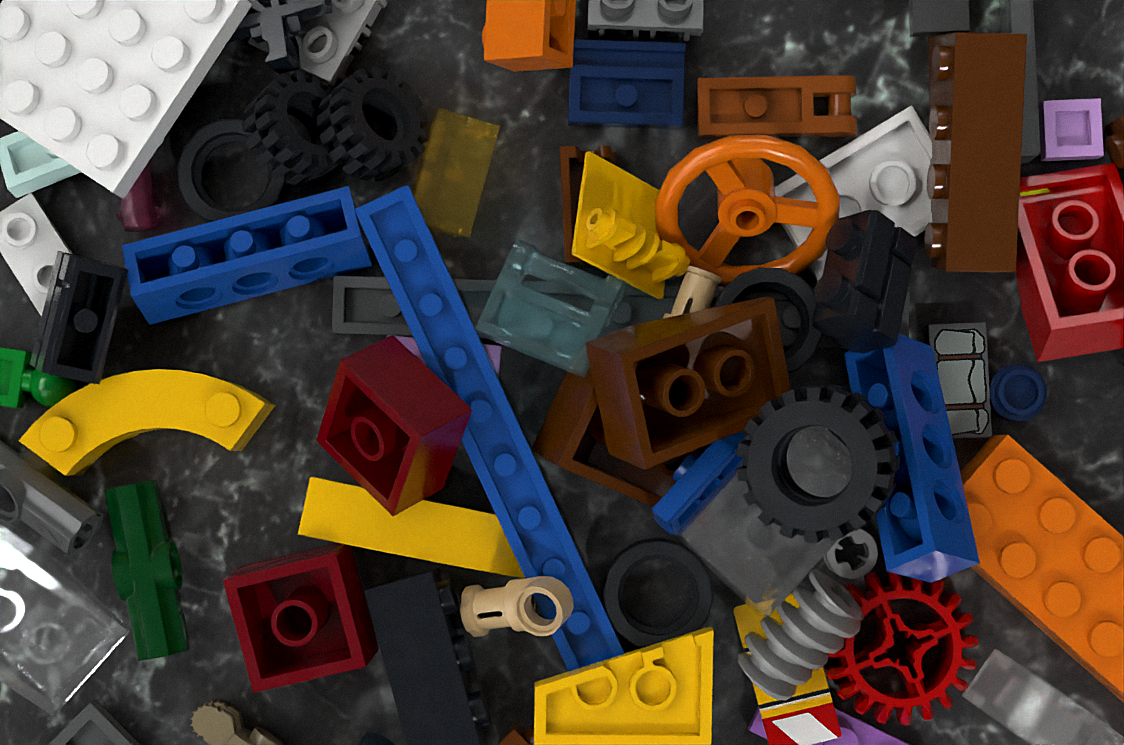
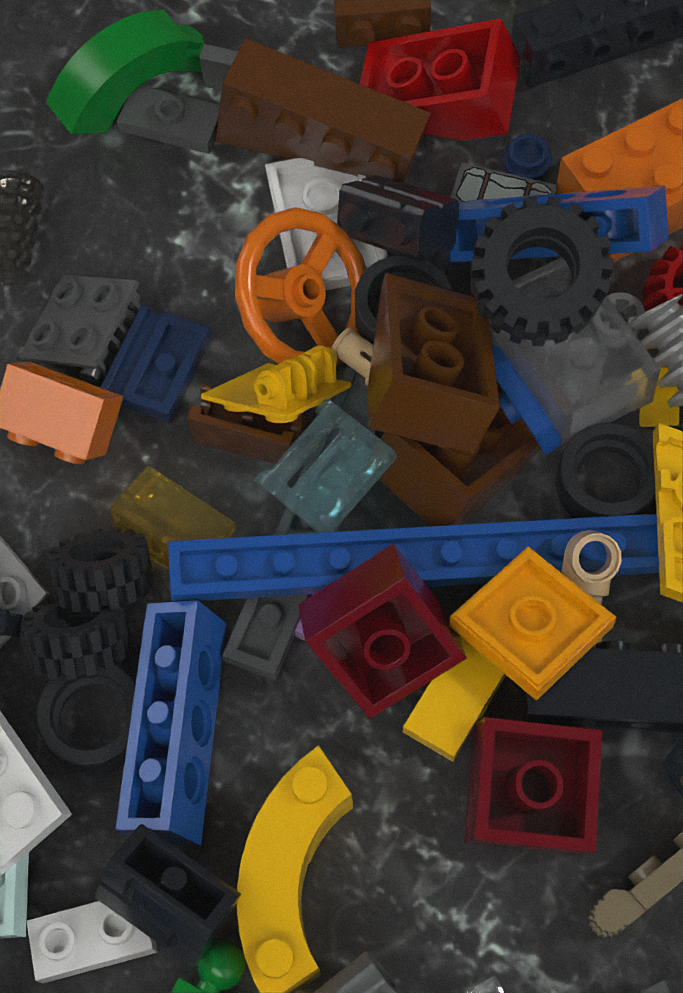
camera: 70 degrees left, 20 degrees down
dark green piece [104,480,190,661] -> none
clear pink pin [116,160,162,232] -> none
dark orange plate [696,75,858,139] -> none
lavender plate [1038,98,1104,161] -> none
none -> light orange plate [449,546,616,701]

